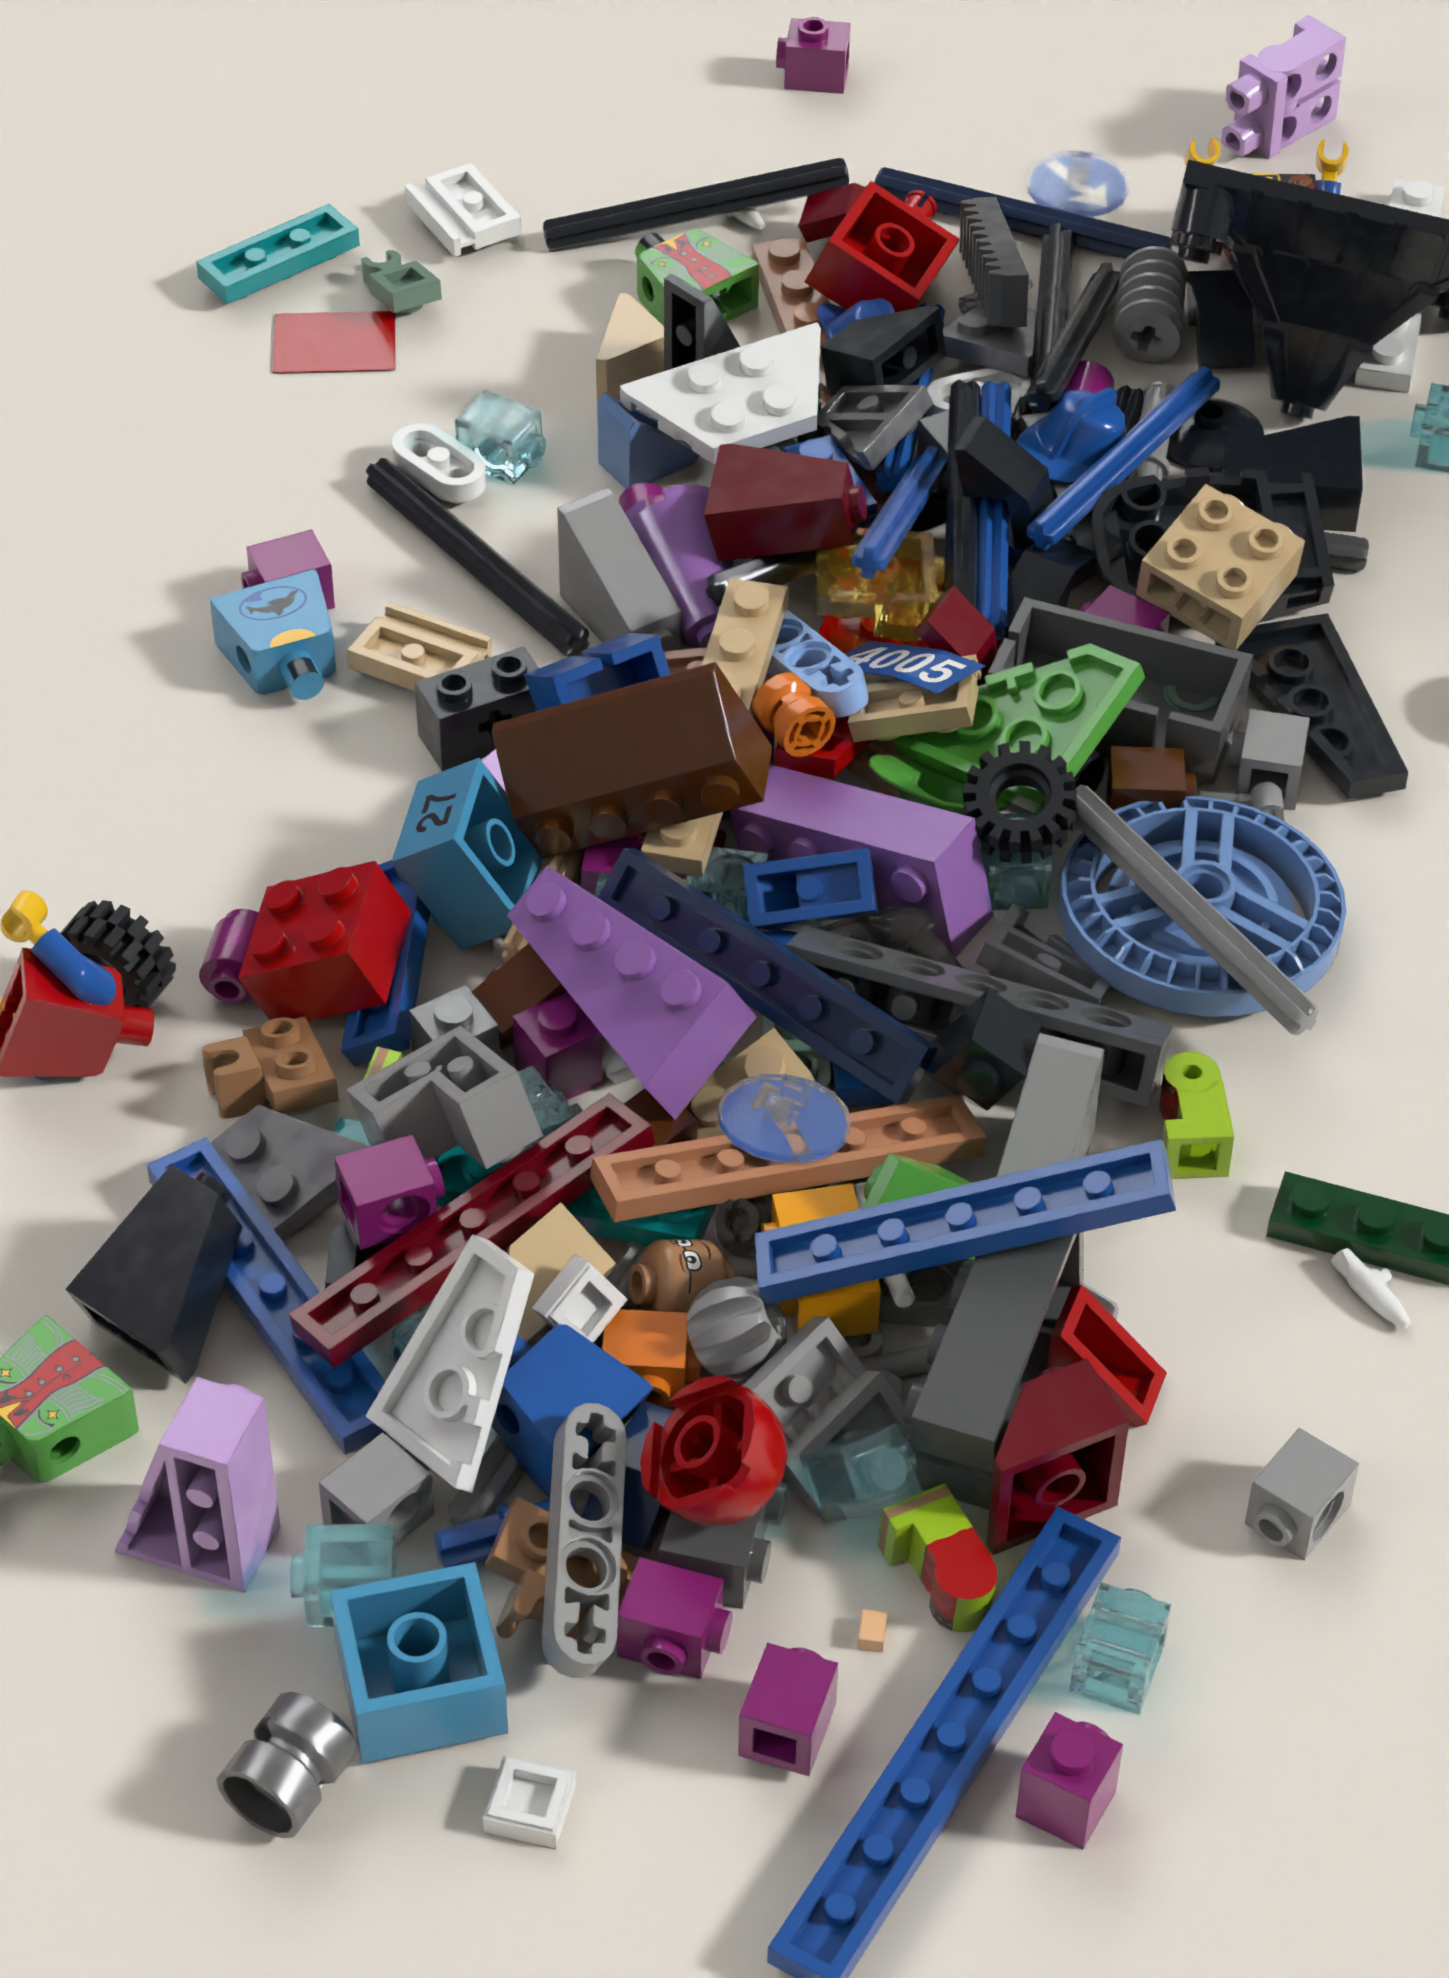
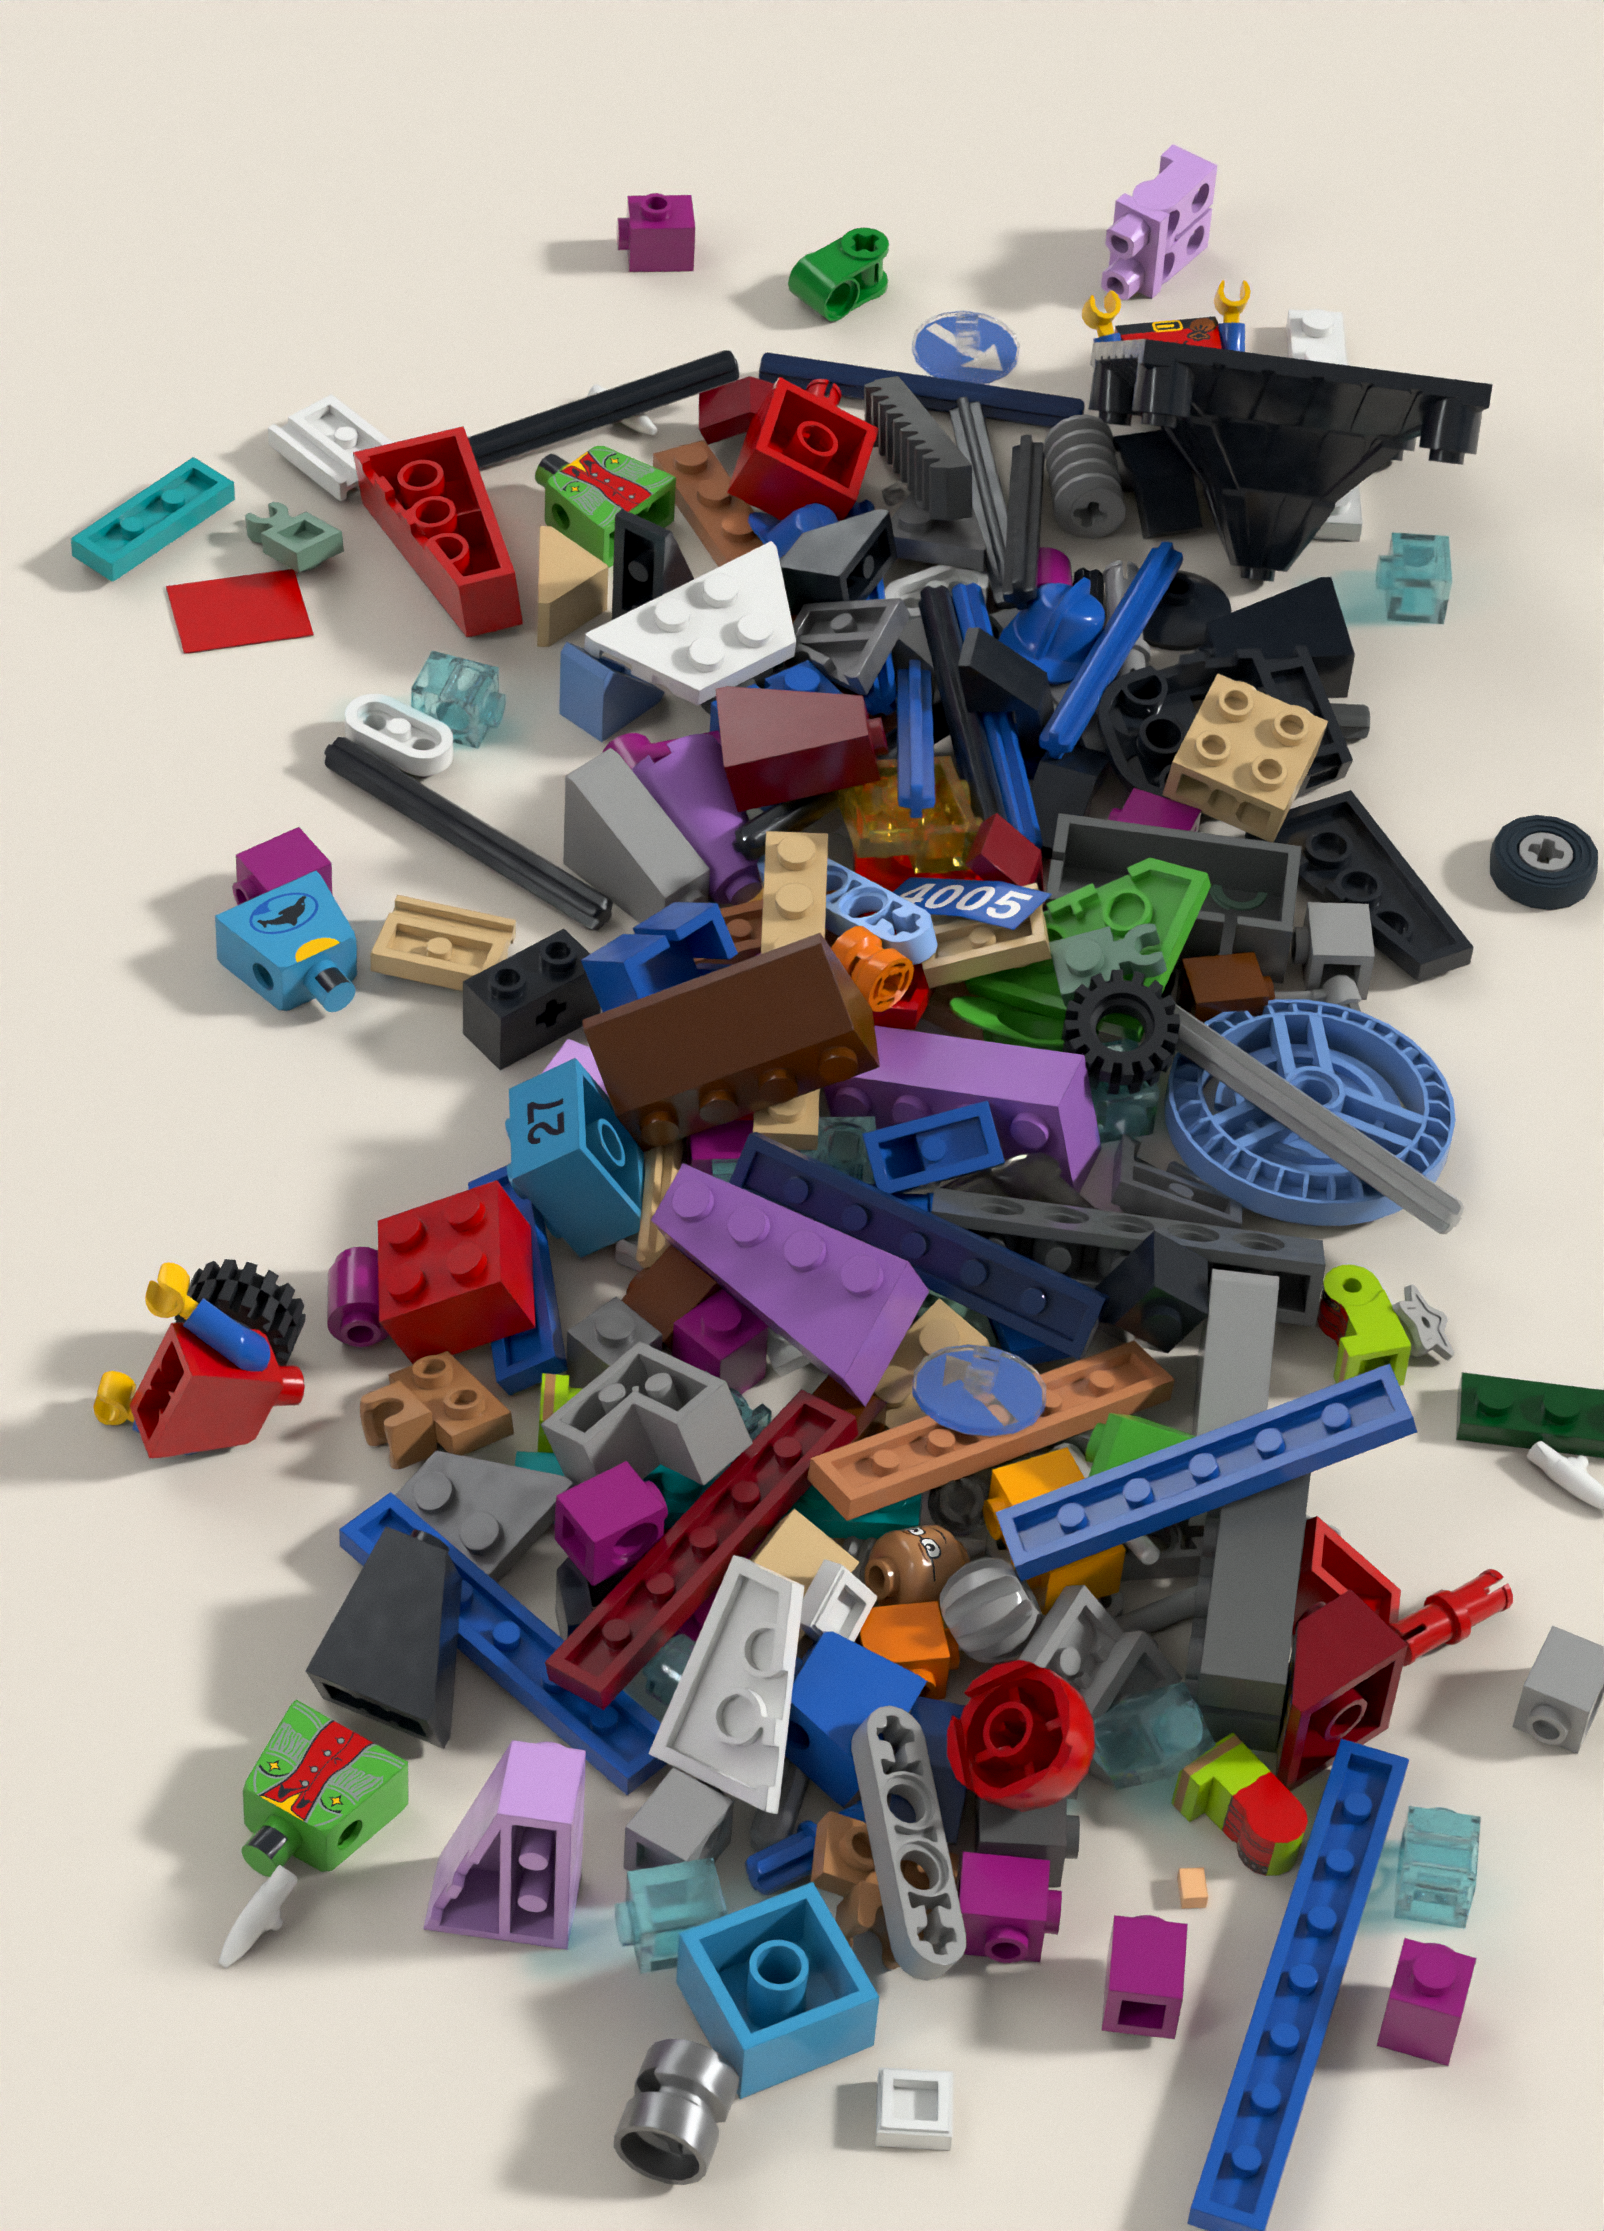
camera: 15 degrees left, 0 degrees up
none -> red wedge [353,426,523,638]
none -> green piece [788,227,889,321]
none -> sand green plate [1049,924,1167,1007]
none -> red pin [1388,1569,1513,1667]
none -> light grey plate [1392,1284,1454,1361]

